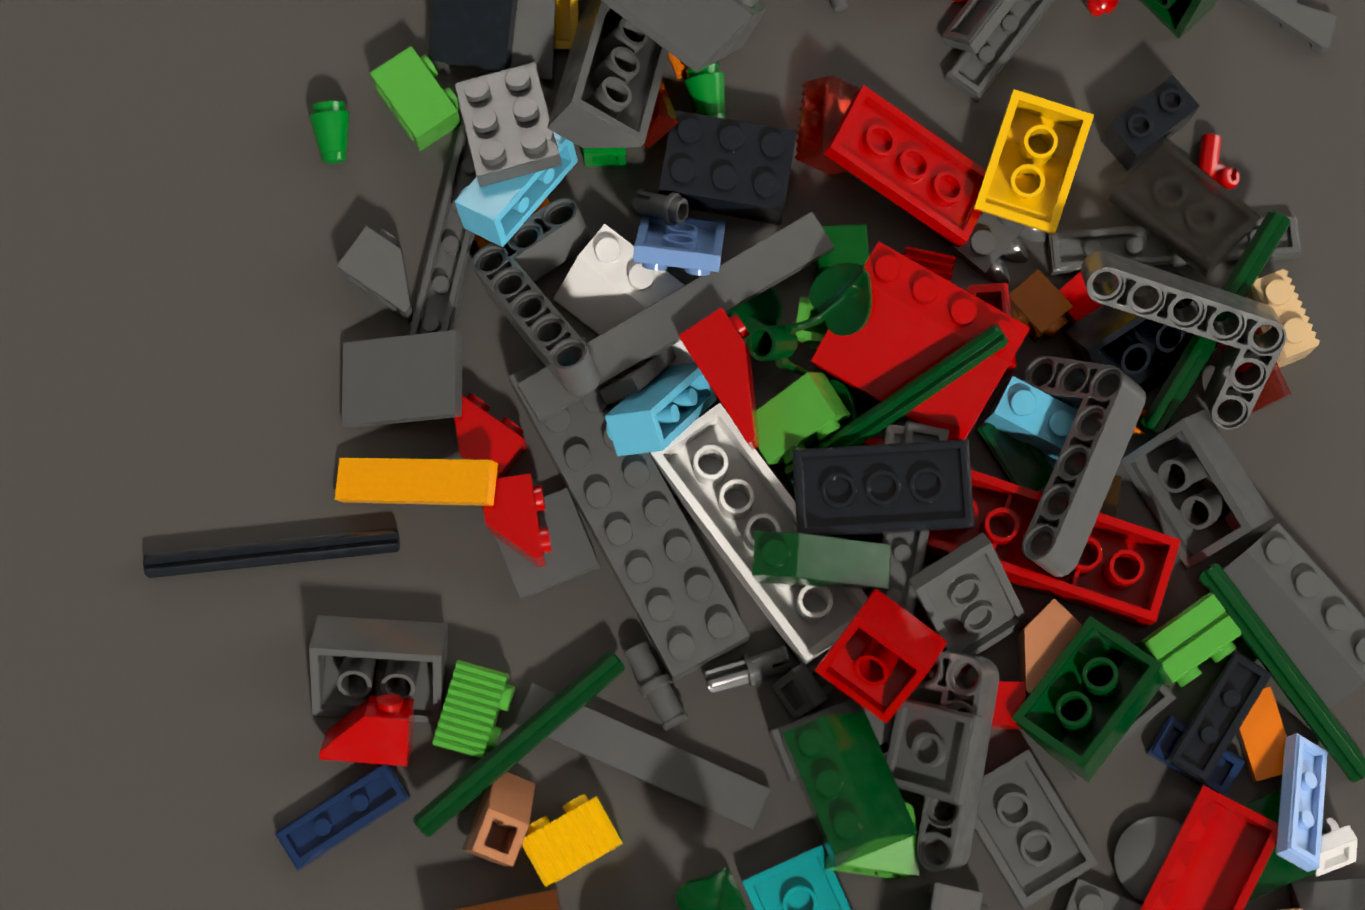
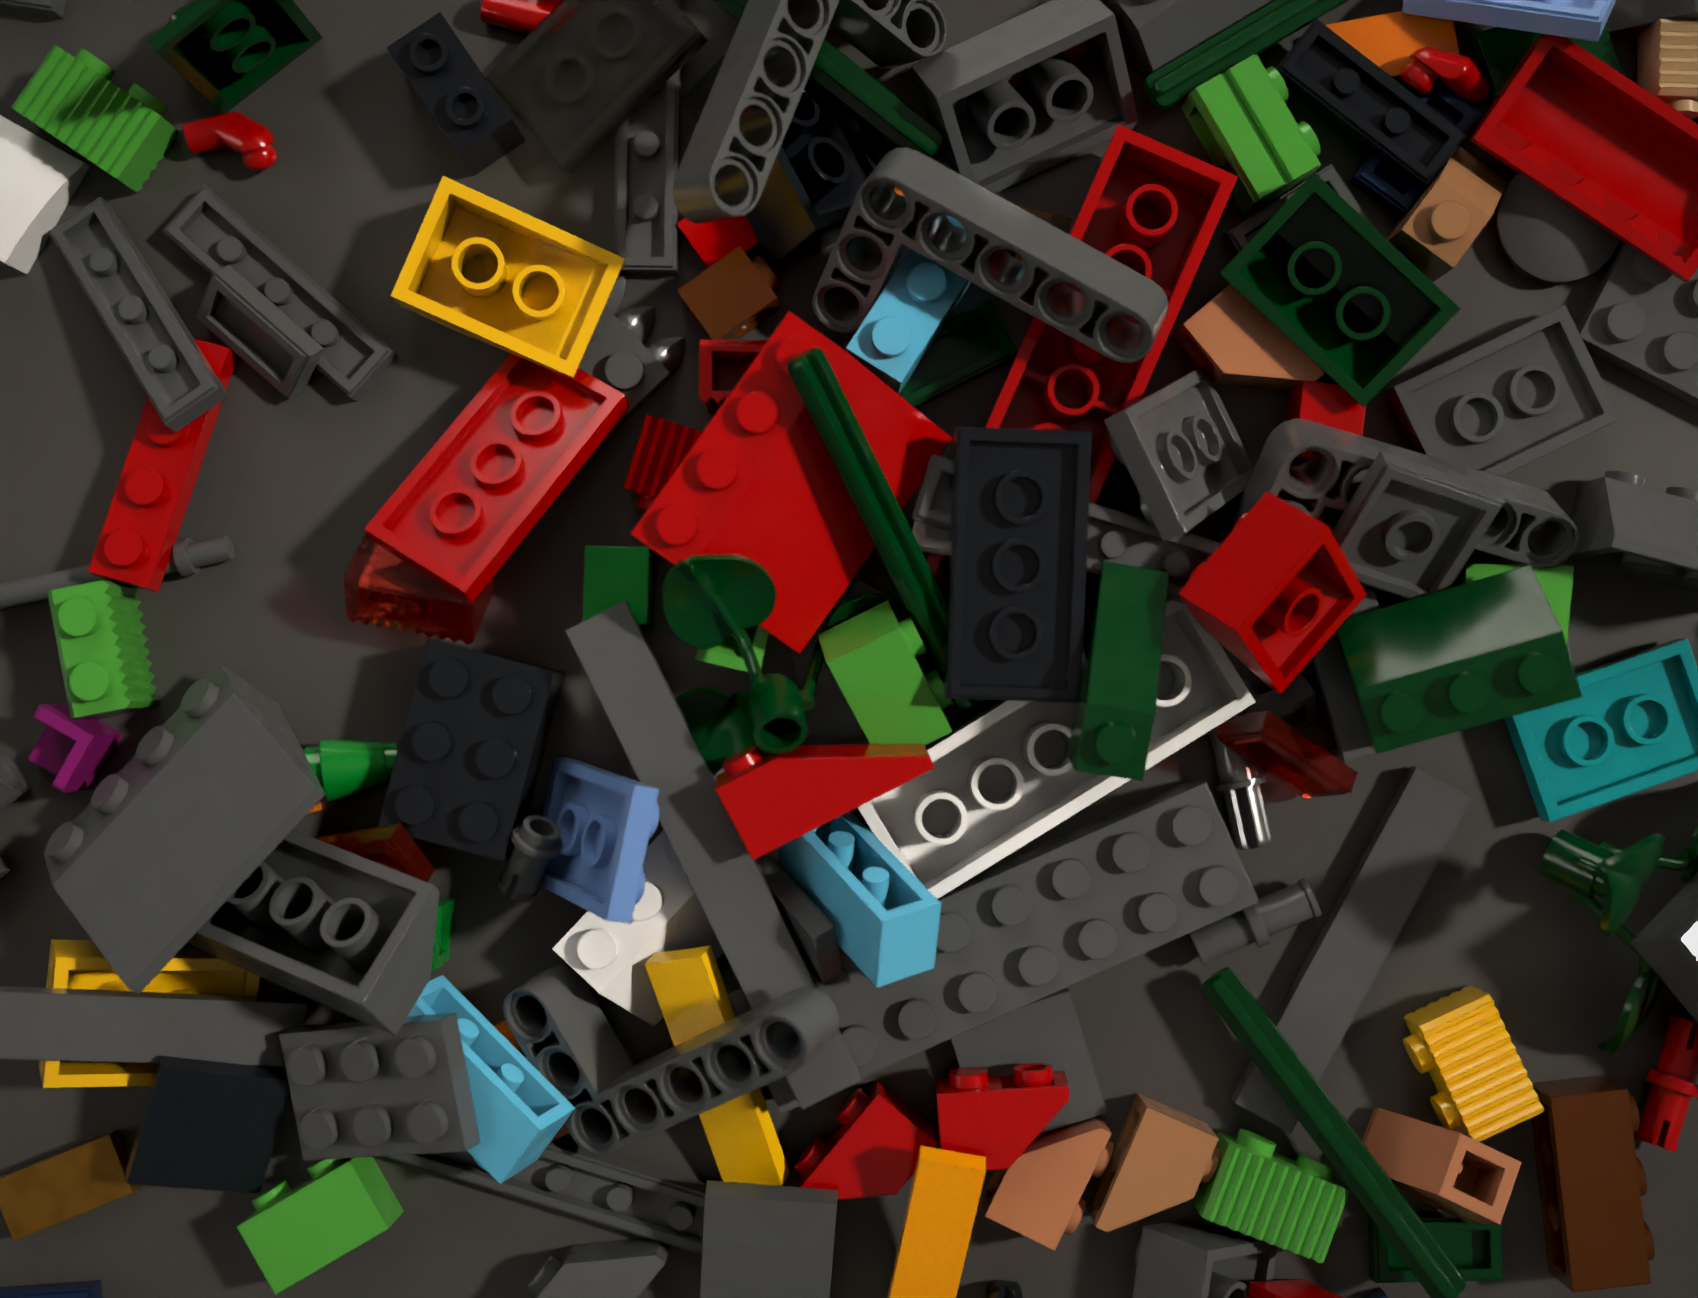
camera: 85 degrees left, 10 degrees up
none -> yellow tile [645,945,790,1186]
none -> nougat slope [980,1116,1114,1251]
none -> medium nougat slope [1087,1093,1220,1233]
none -> clear red tile [1216,710,1357,799]
none -> dark green tile [1368,1211,1503,1283]
none -> medium nougat slope [1386,146,1508,282]
none -> red arm [1401,47,1489,105]

